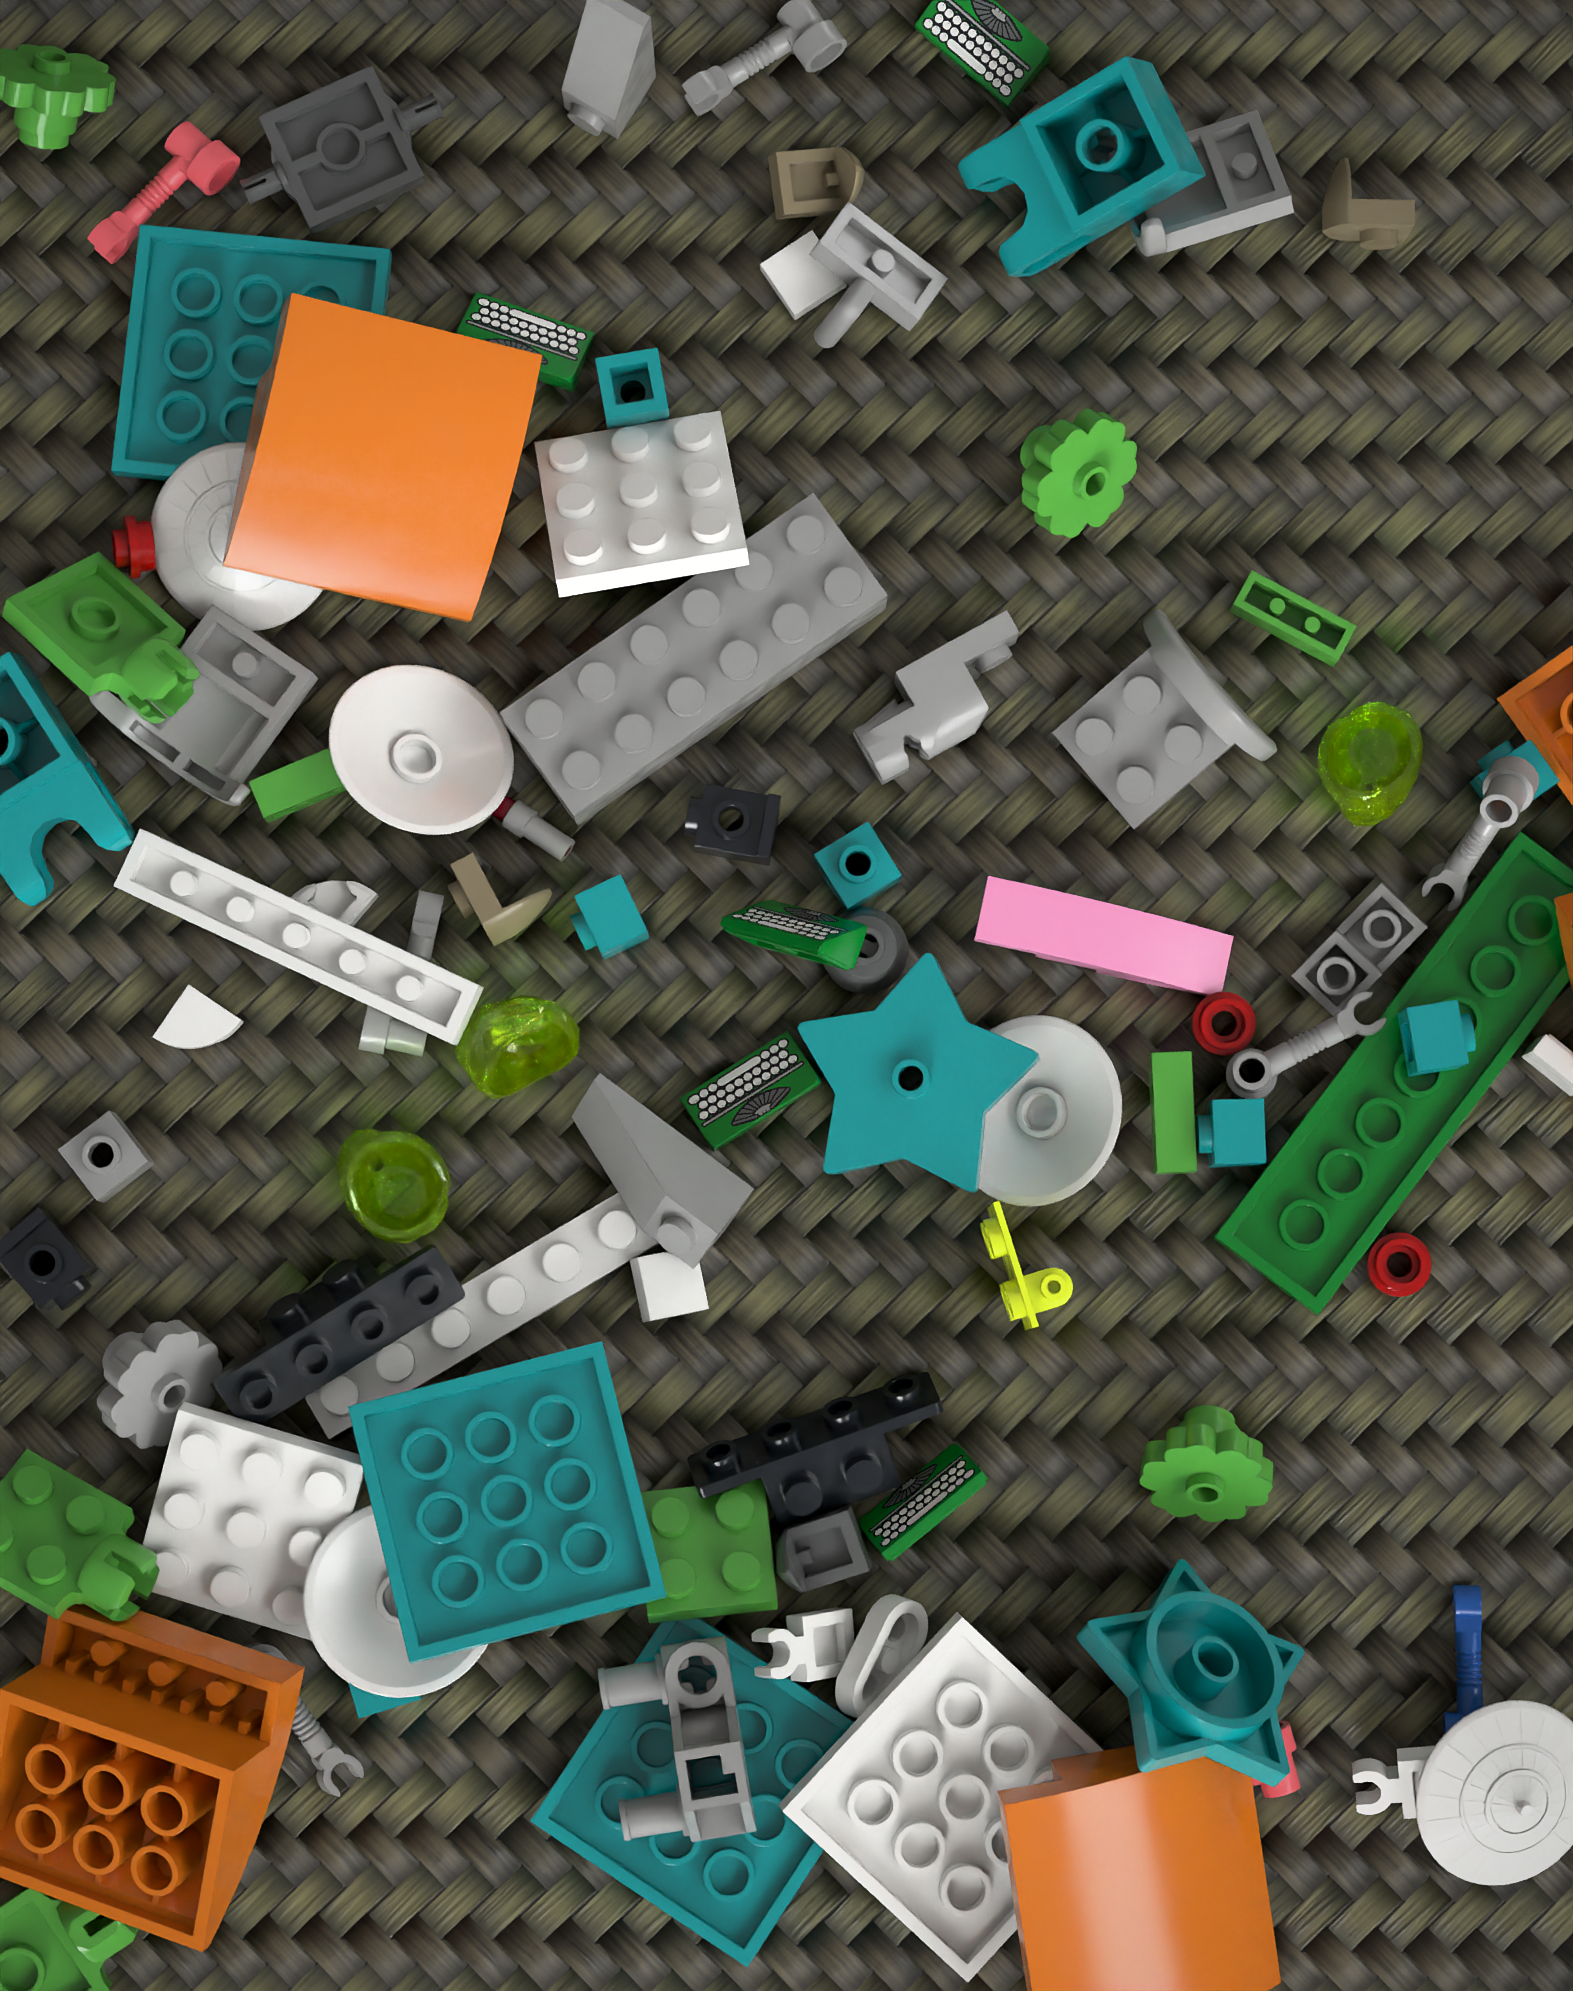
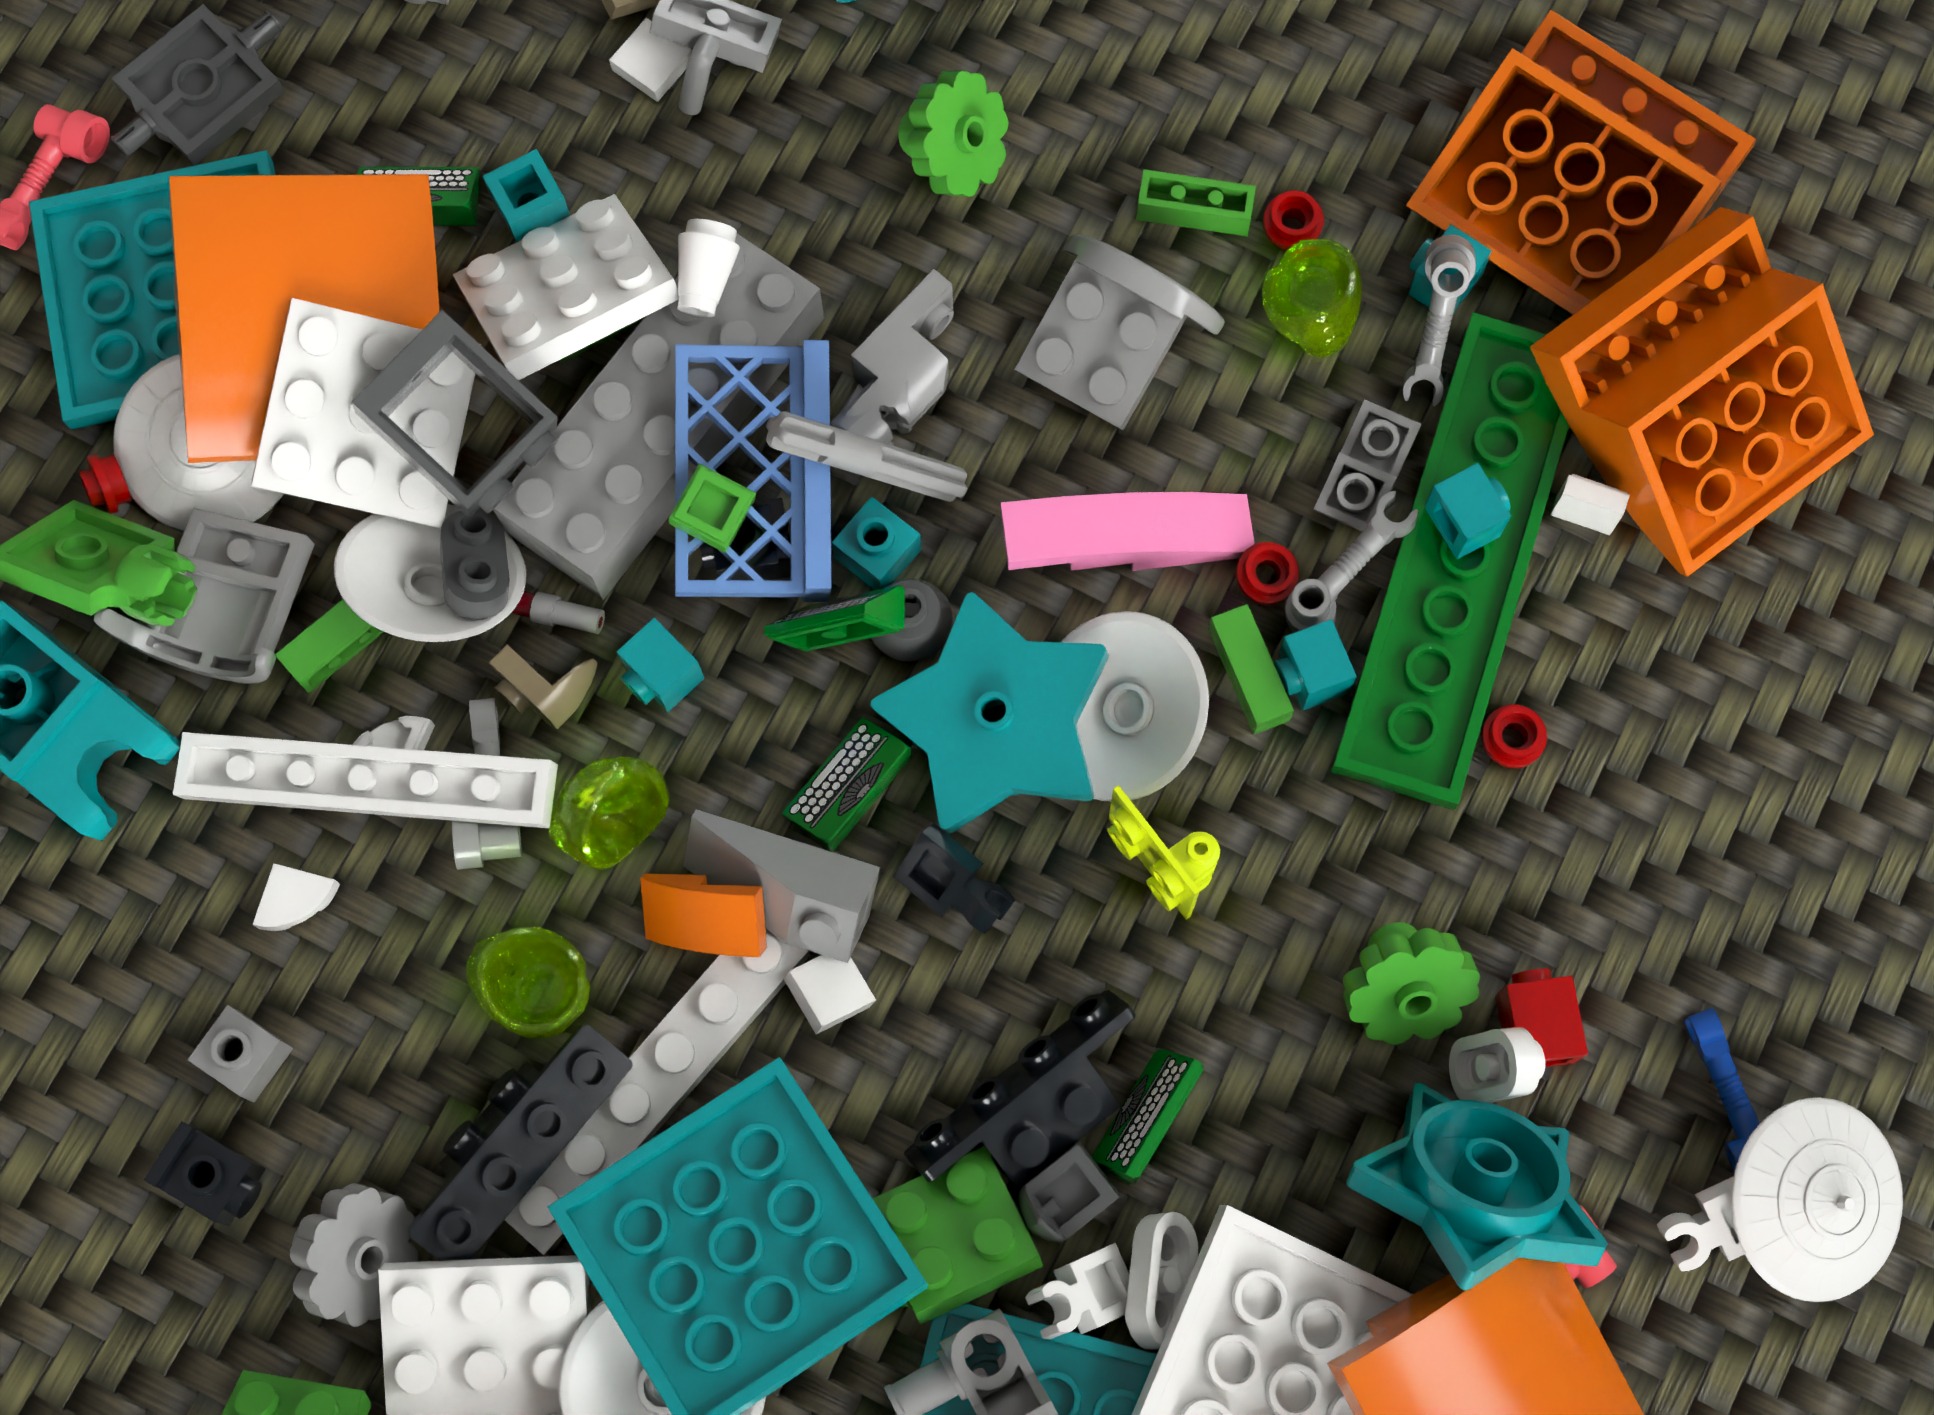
camera: 15 degrees left, 10 degrees down
none -> white plate [251,298,482,528]
none -> dark grey window [352,310,558,518]
none -> dark grey plate [440,510,510,619]
none -> orange slope [640,873,767,957]
none -> bright green tile [669,463,756,553]
none -> medium blue fence [675,340,831,602]
none -> white cone [677,219,740,317]
none -> light grey axle [766,411,968,502]
none -> black plate [893,823,1015,934]
none -> red plate [1263,190,1324,251]
none -> white plate [1449,1027,1545,1103]
none -> red brick [1495,968,1588,1068]

